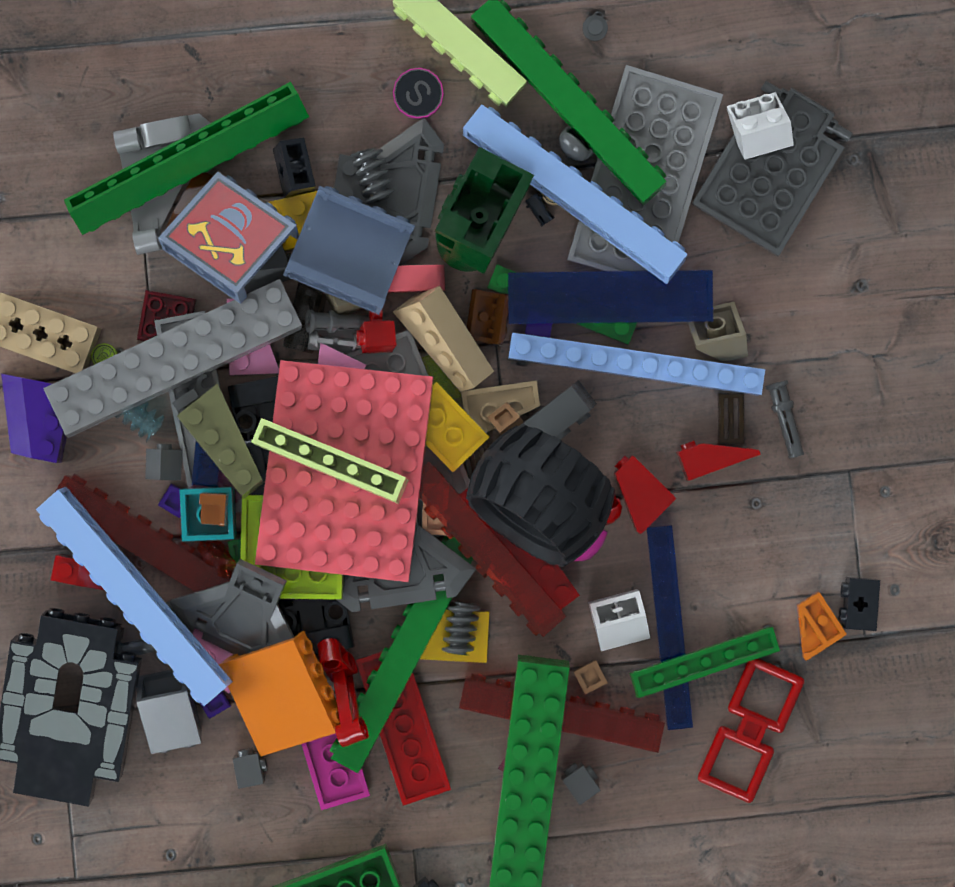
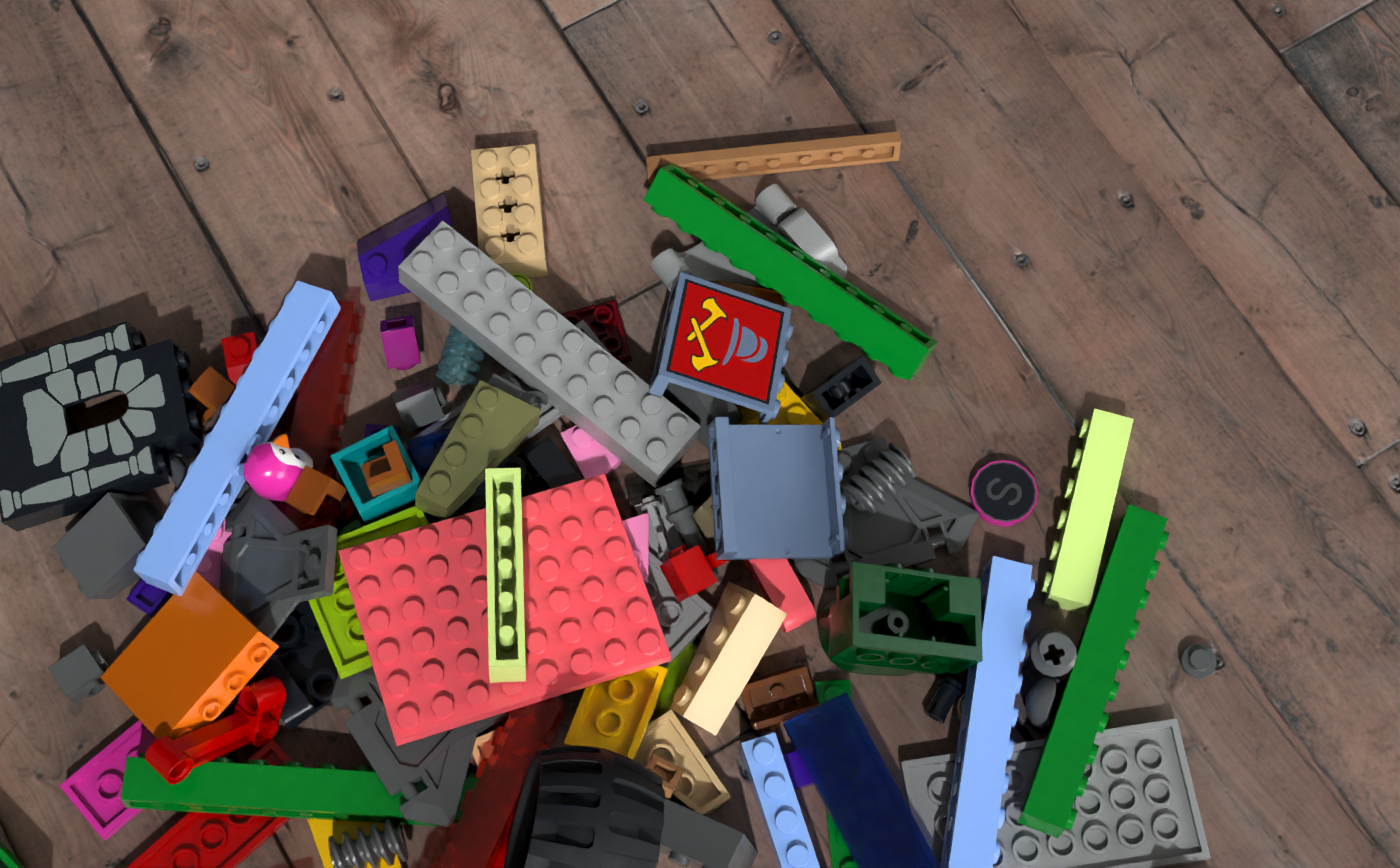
camera: 55 degrees right, 20 degrees down
none -> dark orange panel [188,366,236,425]
none -> dark pink piece [243,433,313,502]
none -> dark orange panel [285,466,347,516]
none -> magenta brick [380,315,421,370]
none -> medium nougat plate [646,131,901,186]
none -> dark grey piece [1030,628,1077,677]

